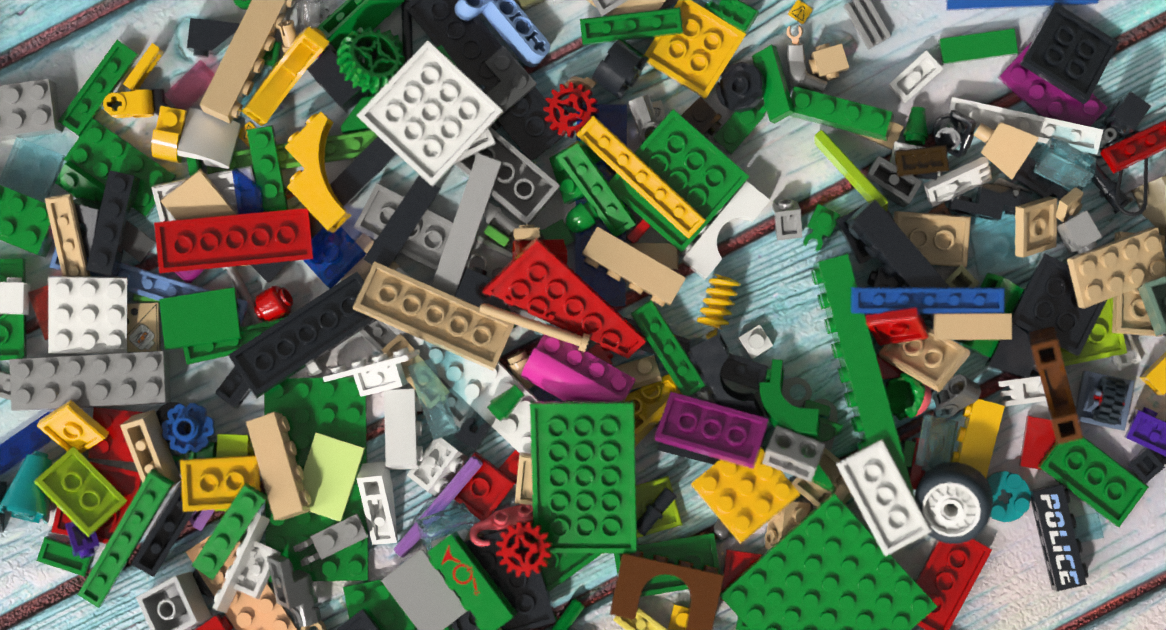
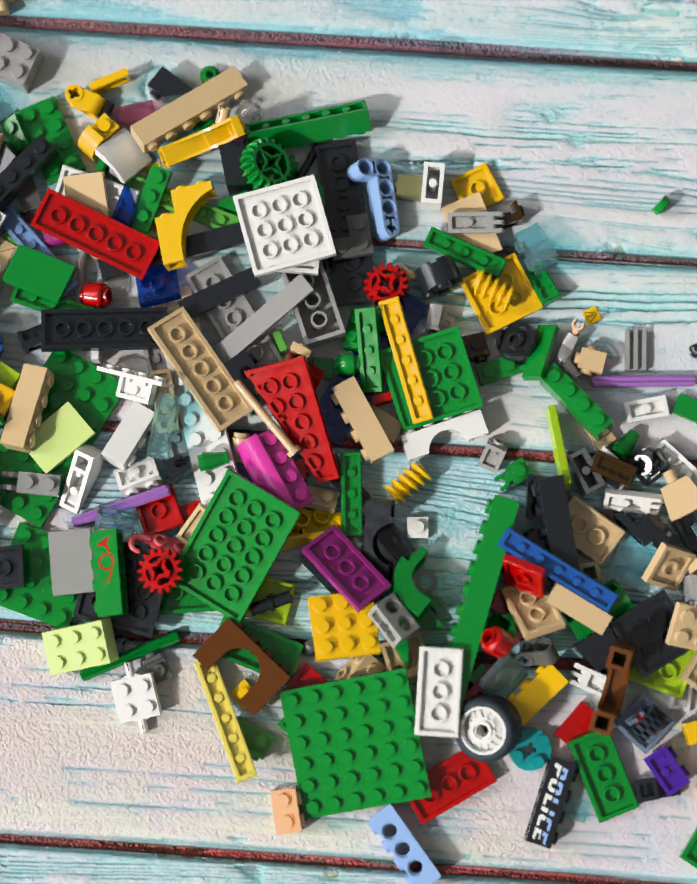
camera: 35 degrees right, 5 degrees down
green plate [58,40,139,136] -> none
light grey pin [483,202,519,238] -> none
none -> yellow piece [470,269,516,311]
none -> red head [481,626,513,658]
none -> medium lavender axle [591,374,696,387]

